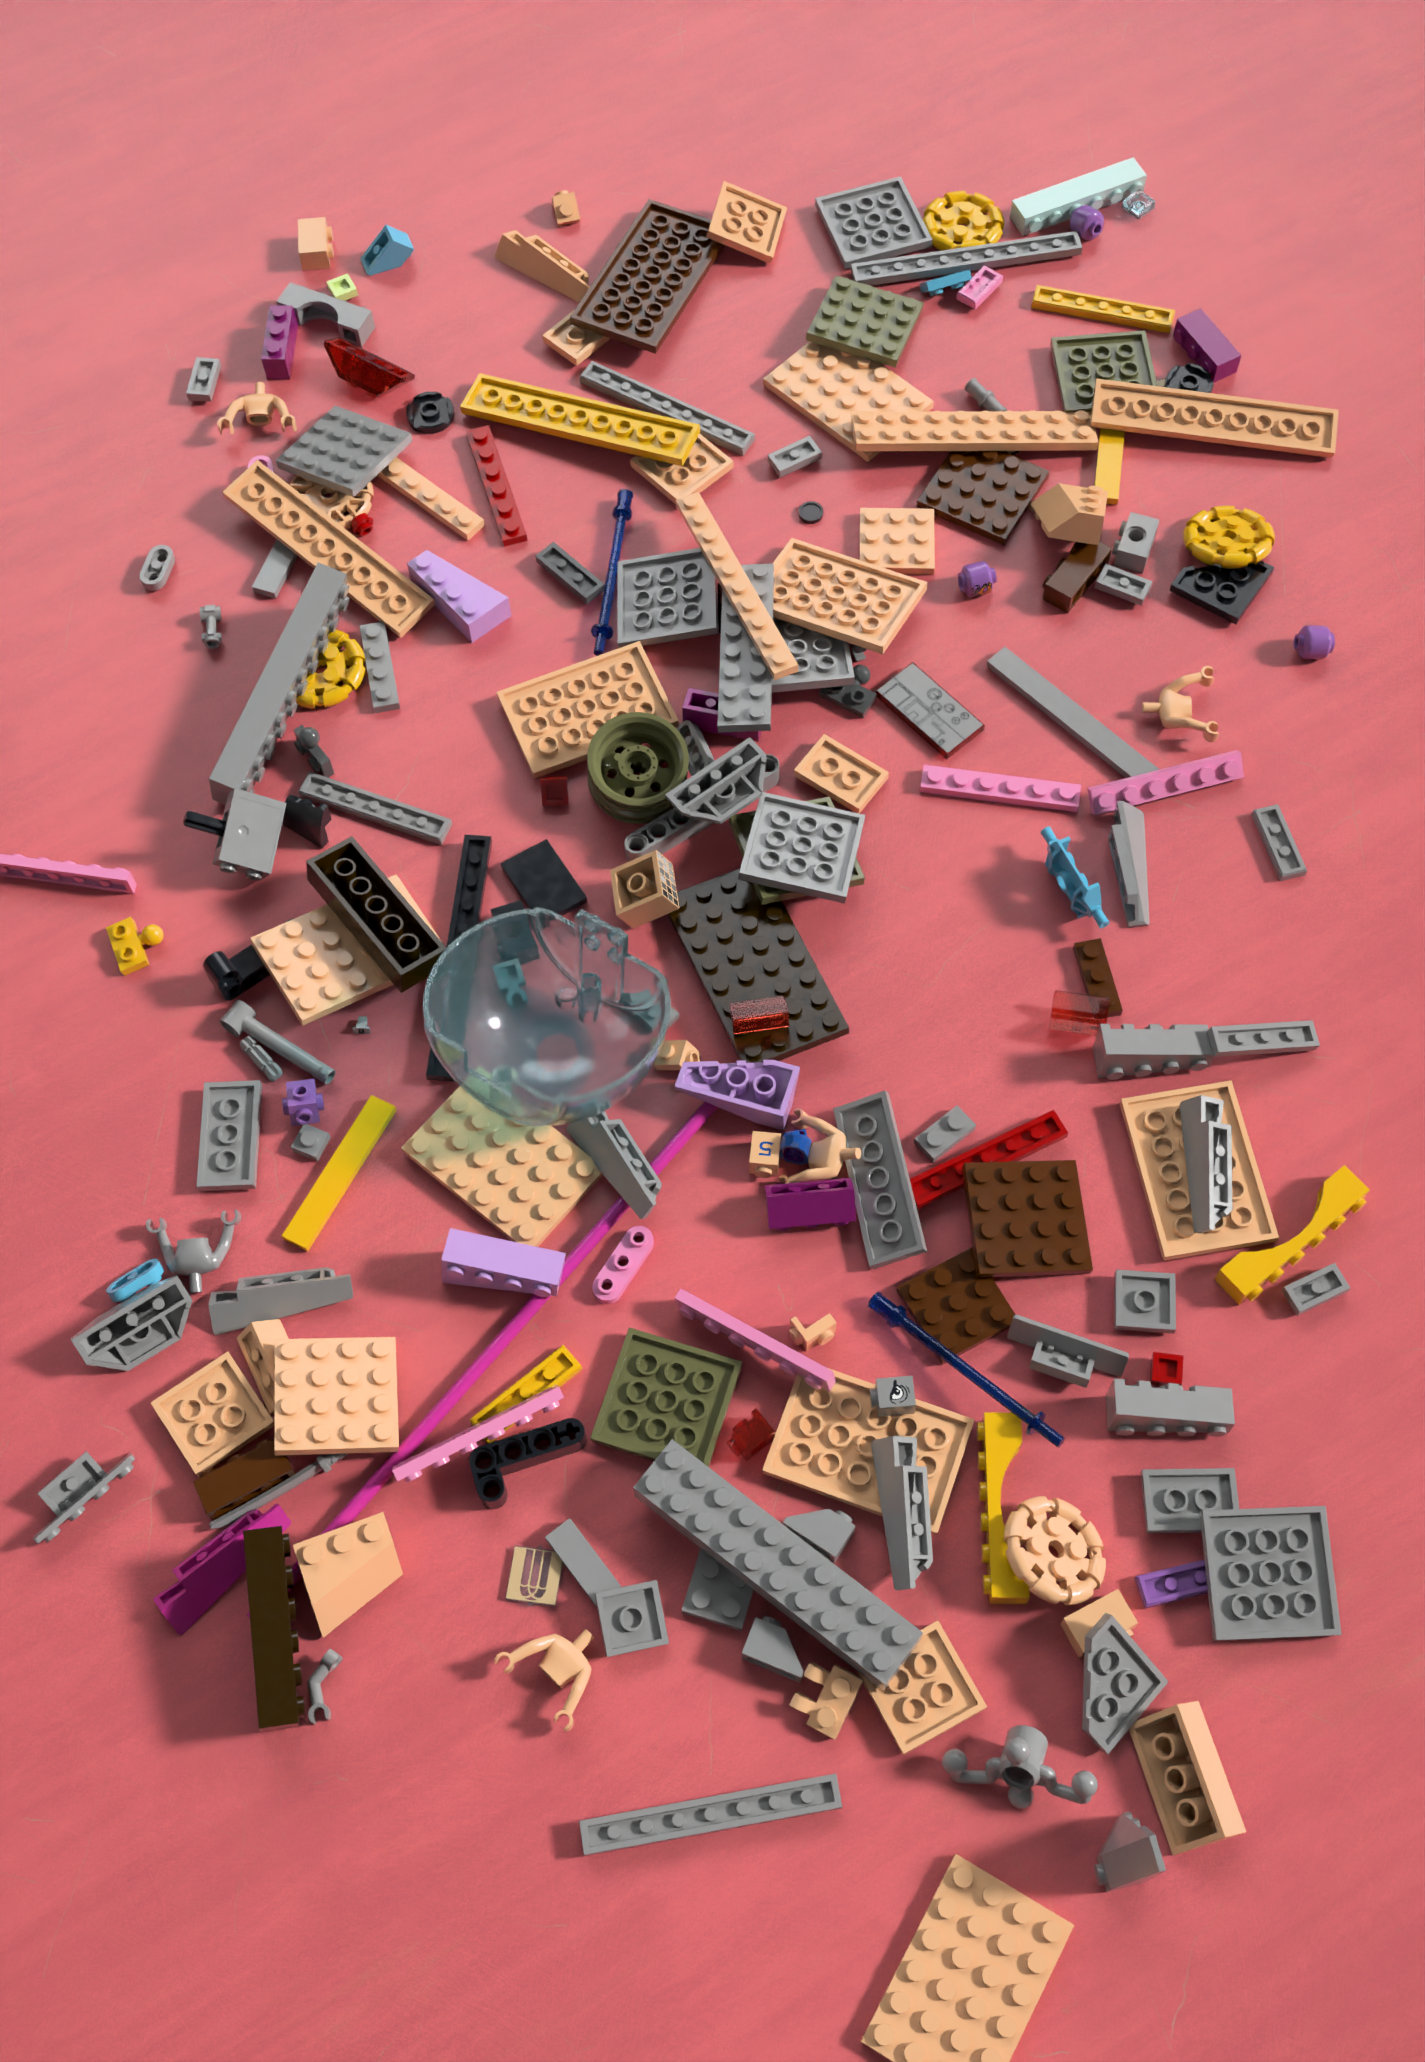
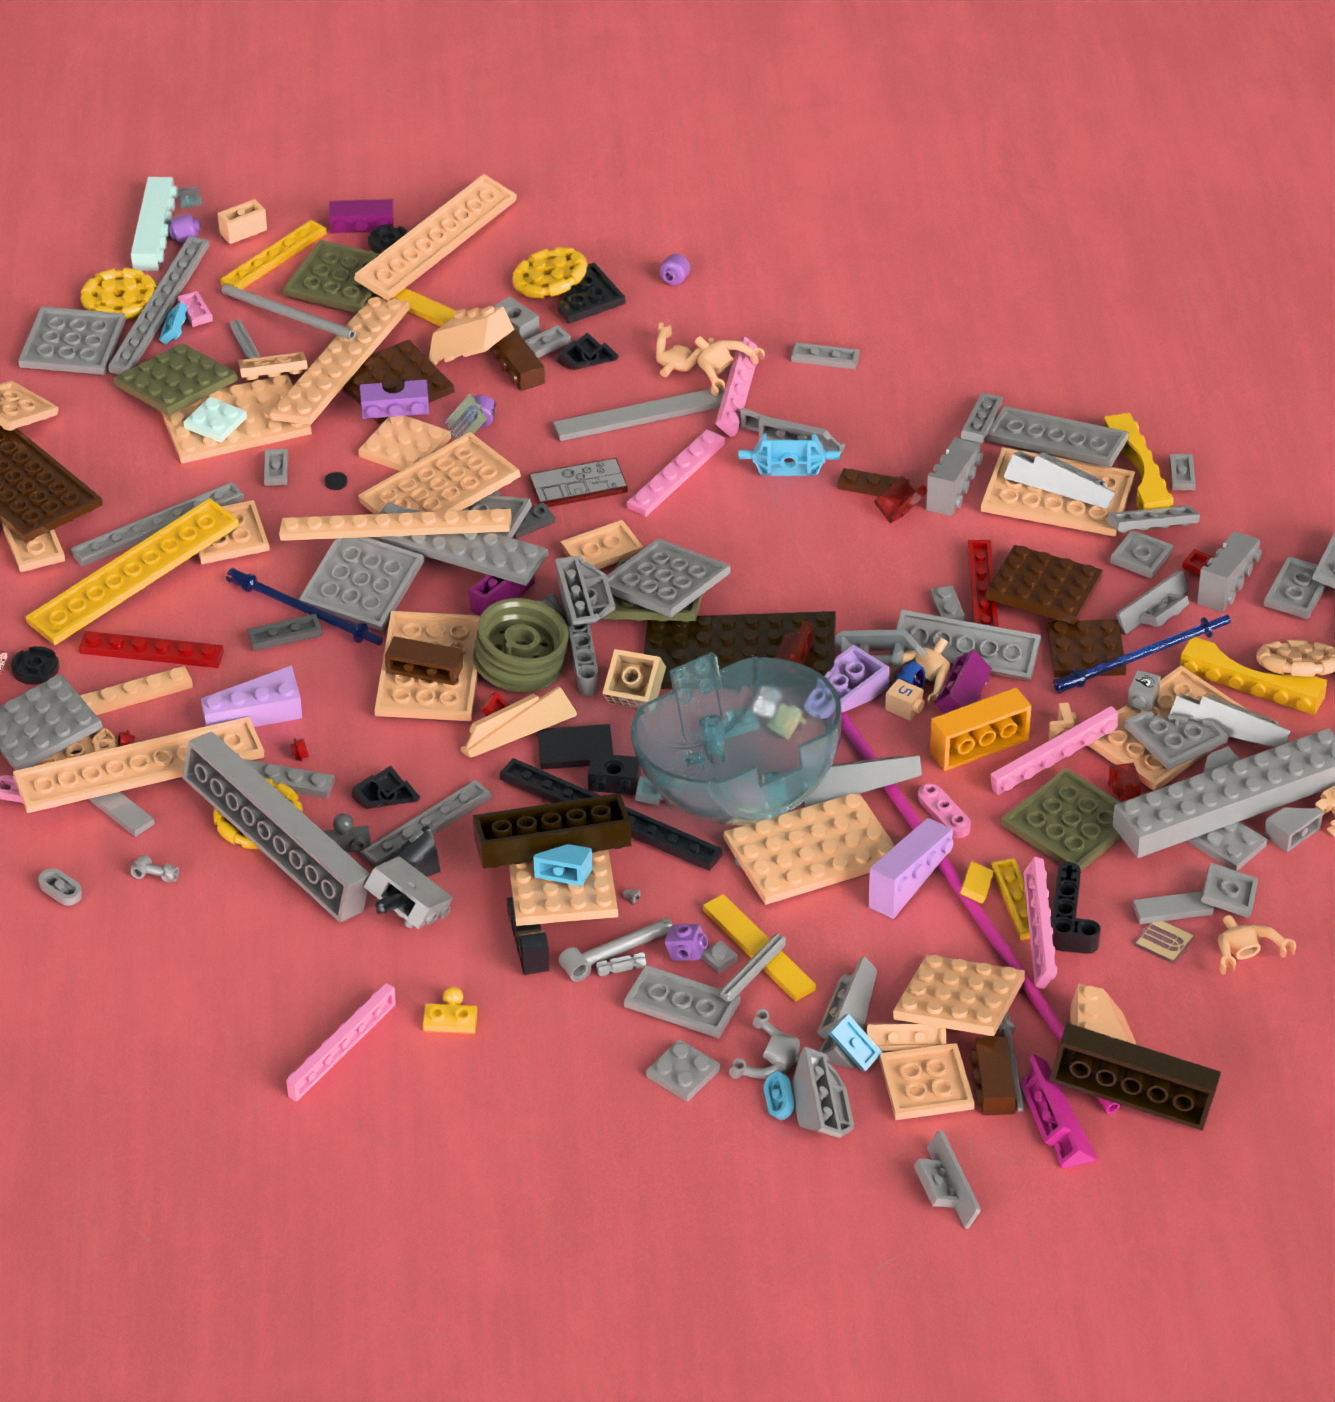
camera: 65 degrees left, 20 degrees down
light grey pin [964,378,1008,411] -> none
none -> light aqua plate [184,397,247,443]
none -> light nougat brick [218,199,267,244]
none -> light grey piece [221,284,356,340]
none -> light grey axle [230,319,260,359]
none -> light nougat plate [238,351,308,380]
none -> red plate [290,738,309,761]
none -> black slope [351,765,420,809]
none -> medium lavender arch [360,380,429,419]
none -> reddish brown brick [385,636,463,686]
none -> clear light blue piece [445,394,487,439]
none -> light nougat wedge [460,687,577,758]
none -> medium azure slope [533,844,593,886]
none -> black slope [556,332,619,370]
none -> light grey plate [646,1039,720,1102]
none -> light nougat piece [695,336,765,396]
none -> light grey axle [720,933,786,1002]
none -> plate [828,1014,883,1071]
none -> light grey piece [834,629,927,666]
none -> light orange brick [930,687,1031,772]
none -> yellow tile [960,861,994,904]
none -> light grey plate [986,406,1129,467]
none -> light grey plate [1107,505,1200,532]
none -> light grey plate [1124,711,1228,770]

